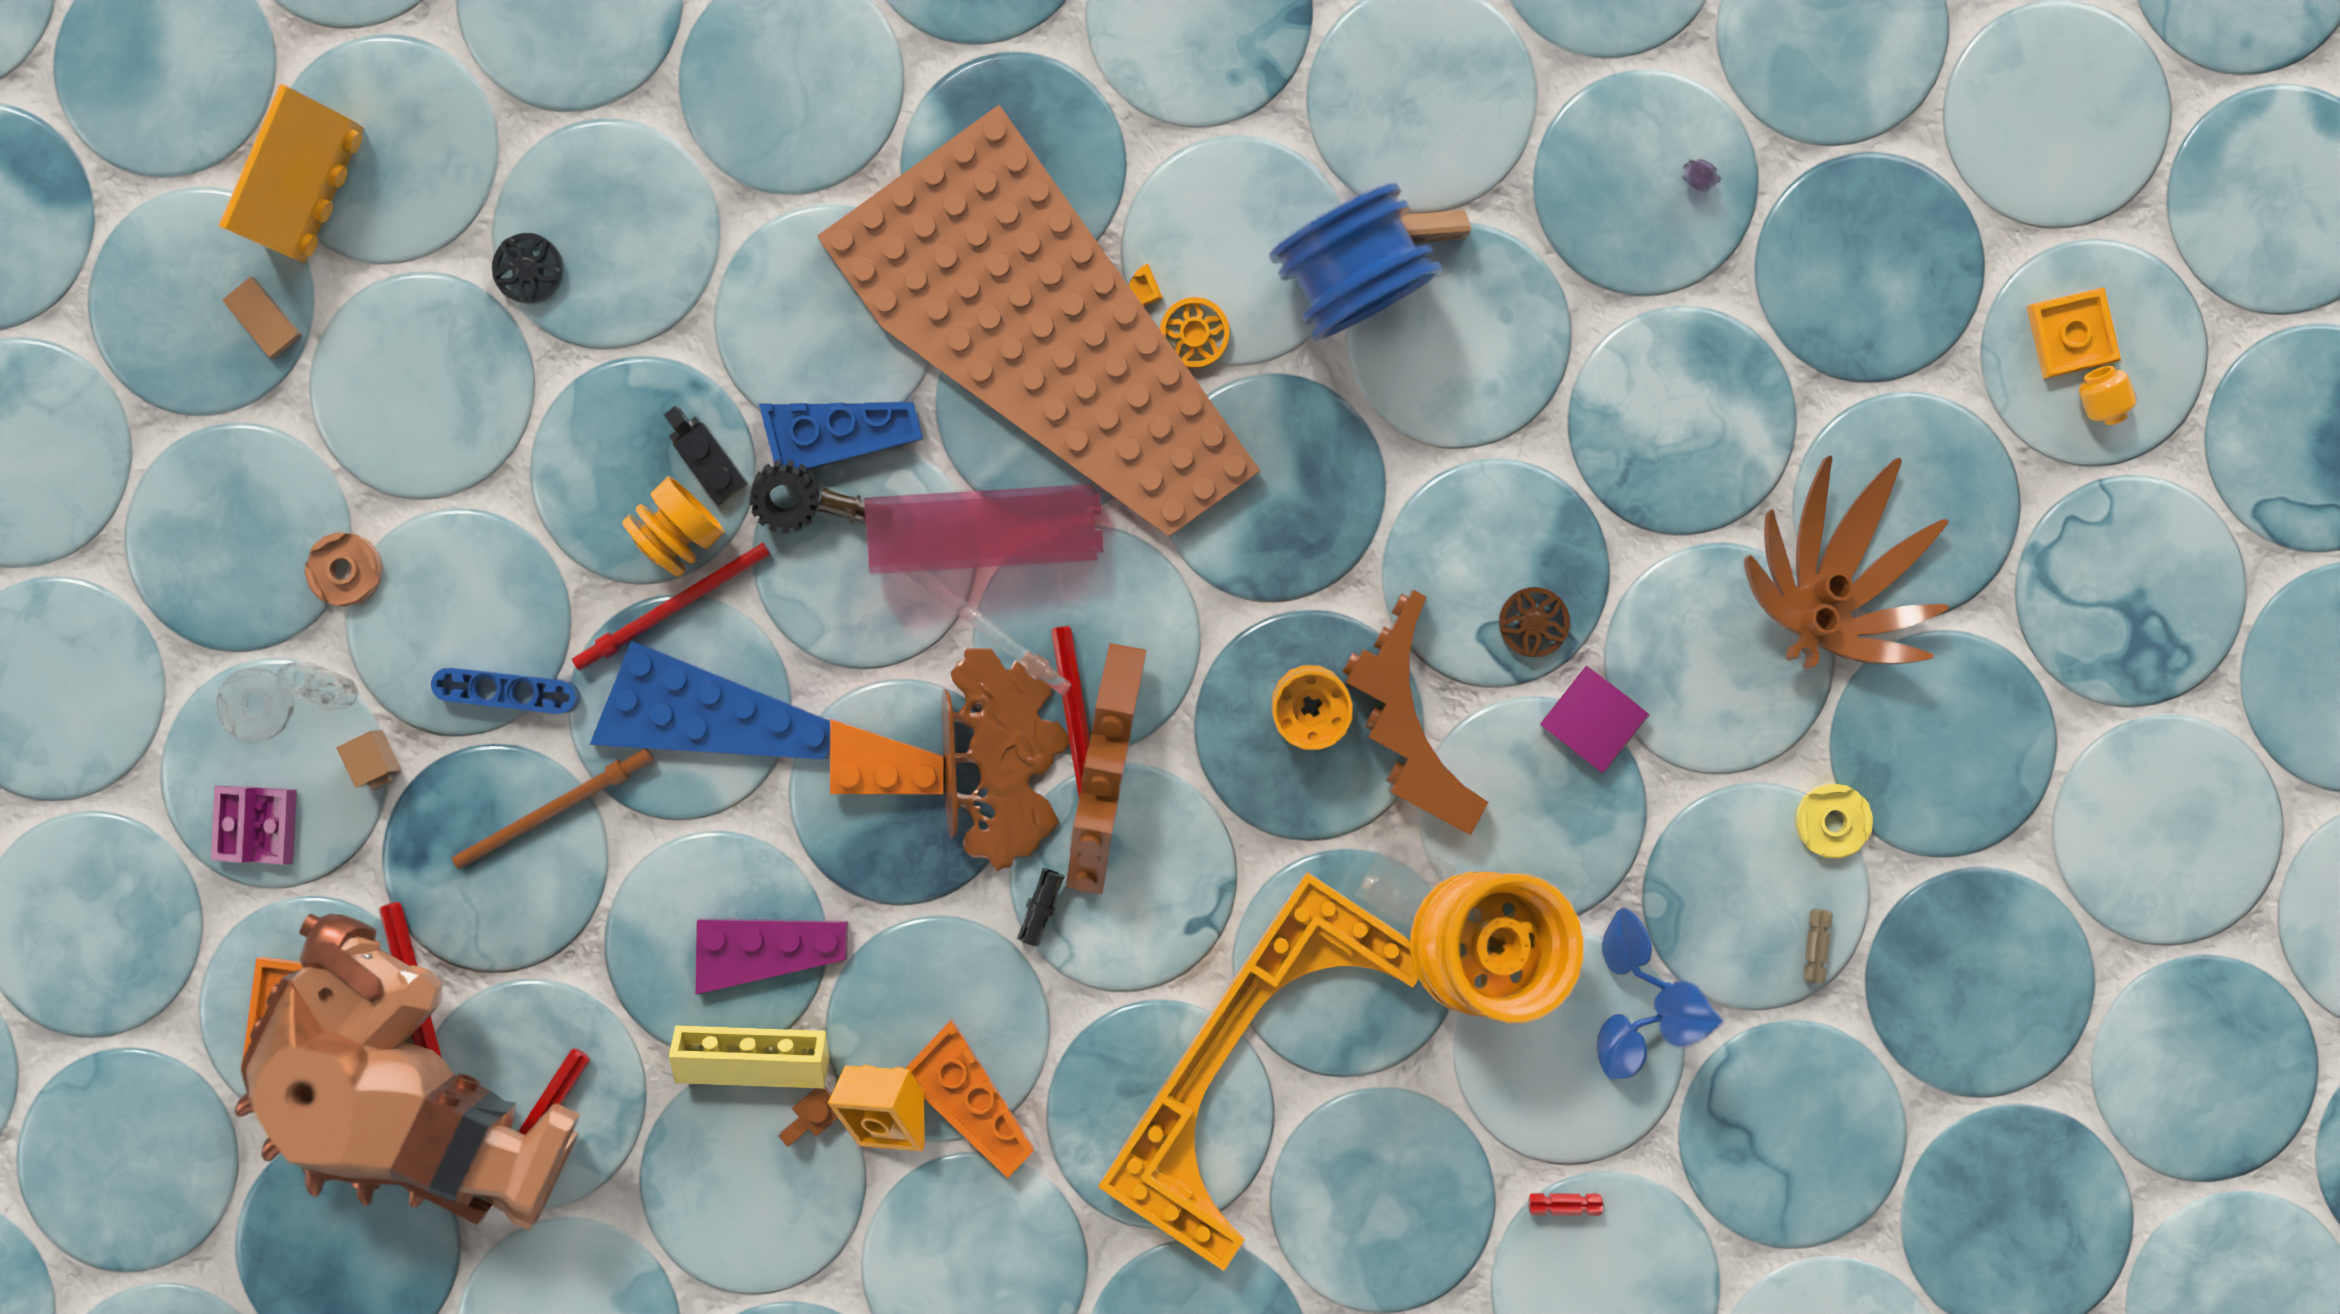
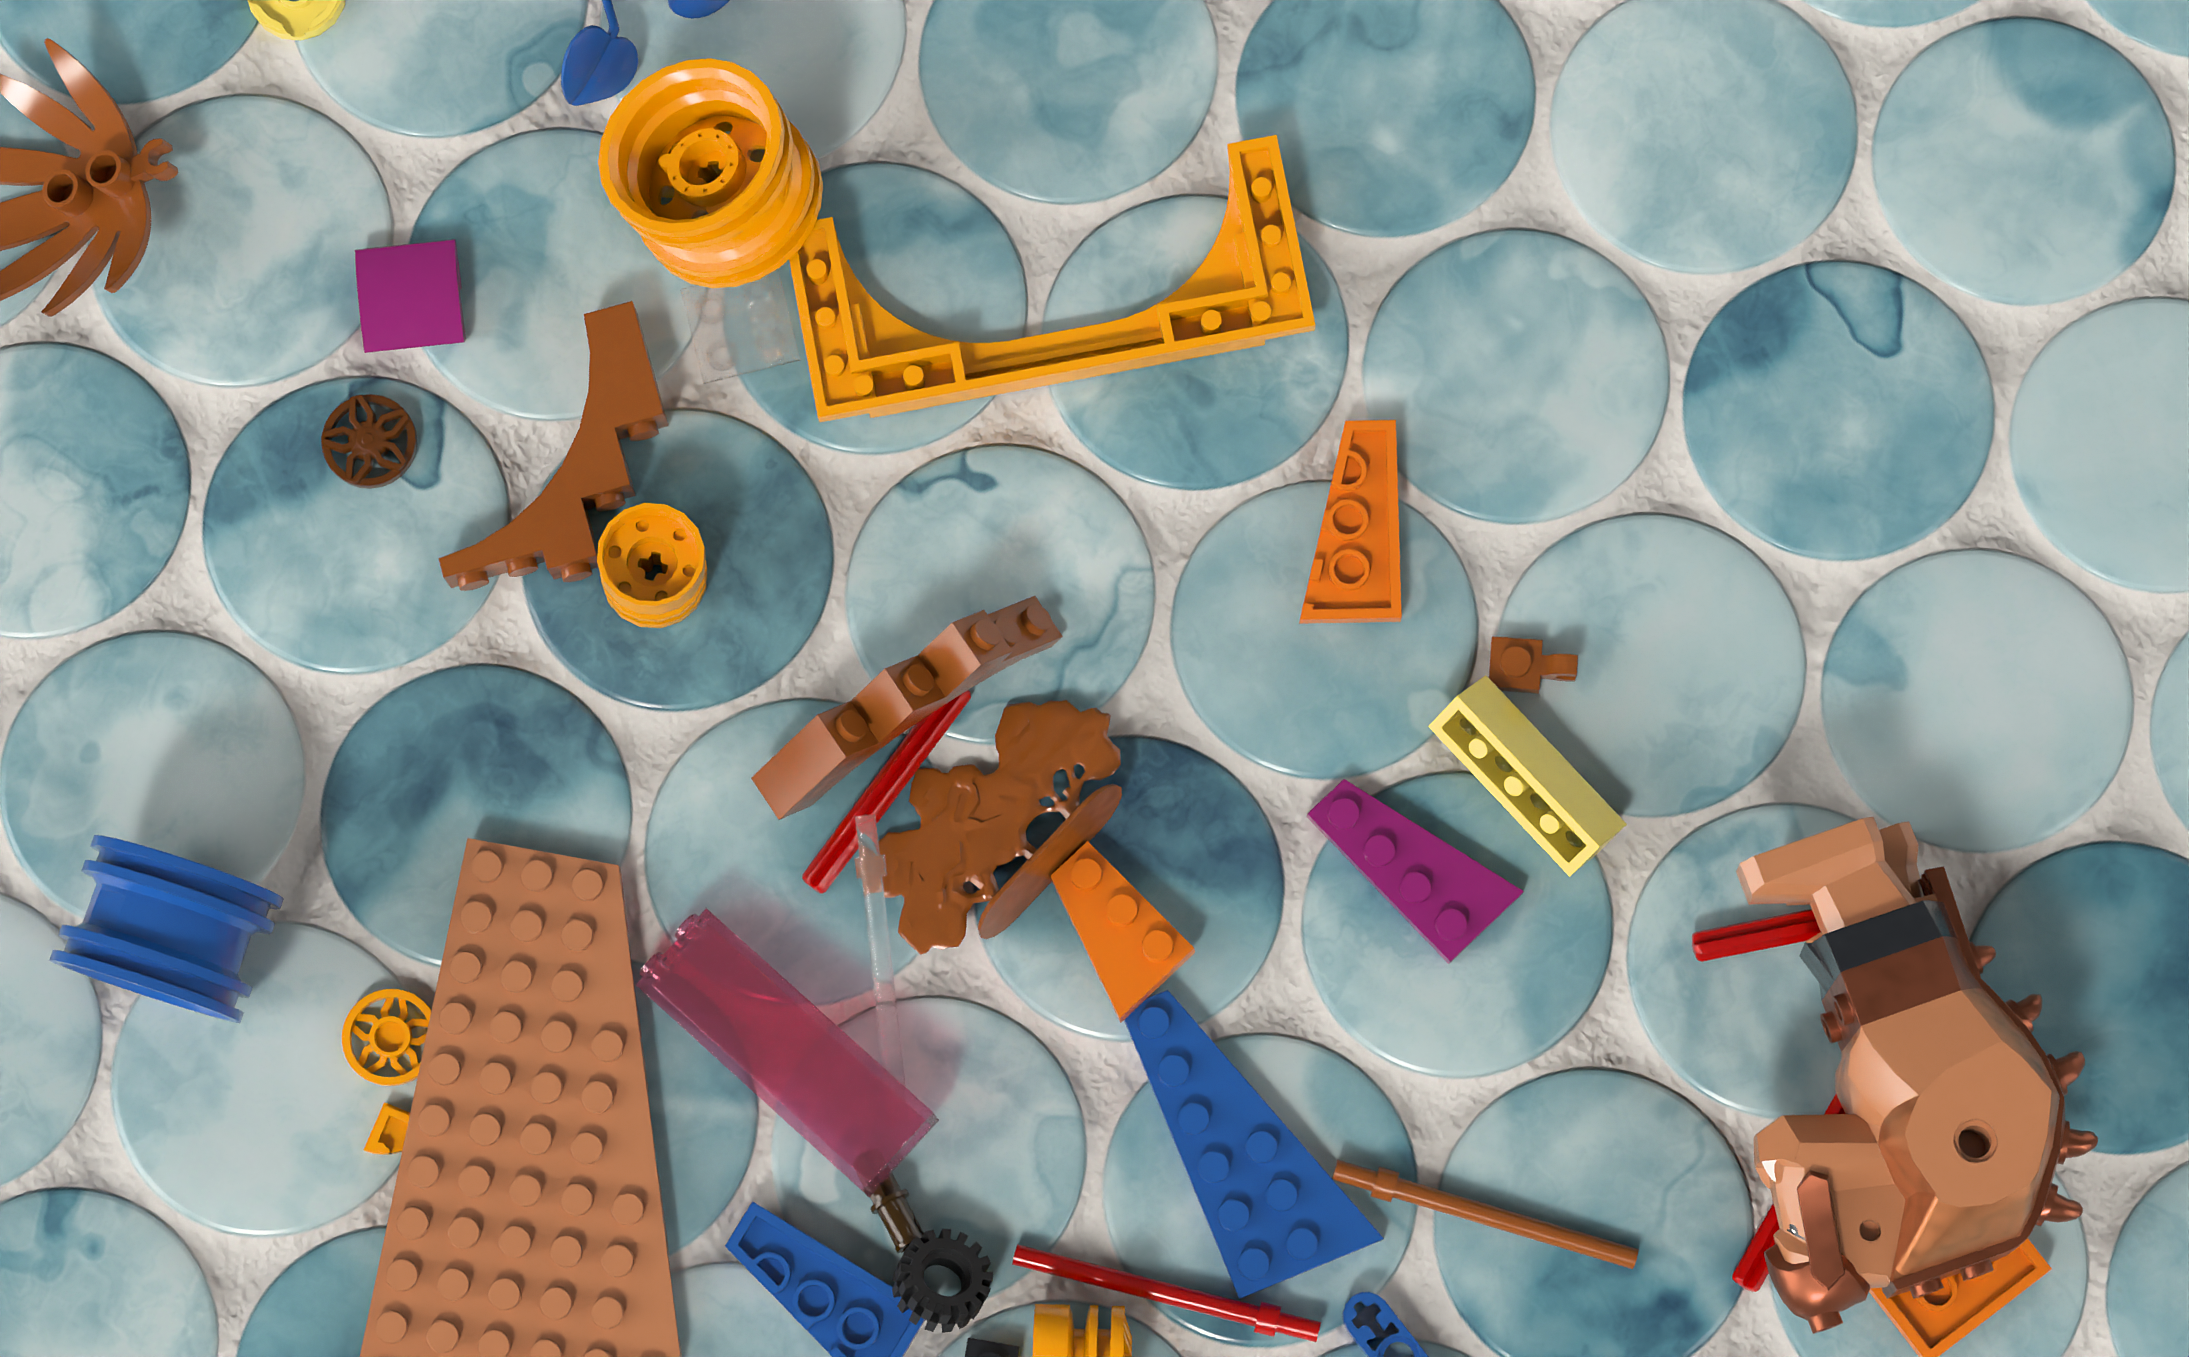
camera: 130 degrees left, 10 degrees down
light orange slope [828,1065,925,1152] -> none
black pin [1017,868,1065,947] -> none
medium nougat slope [1401,210,1471,243] -> none

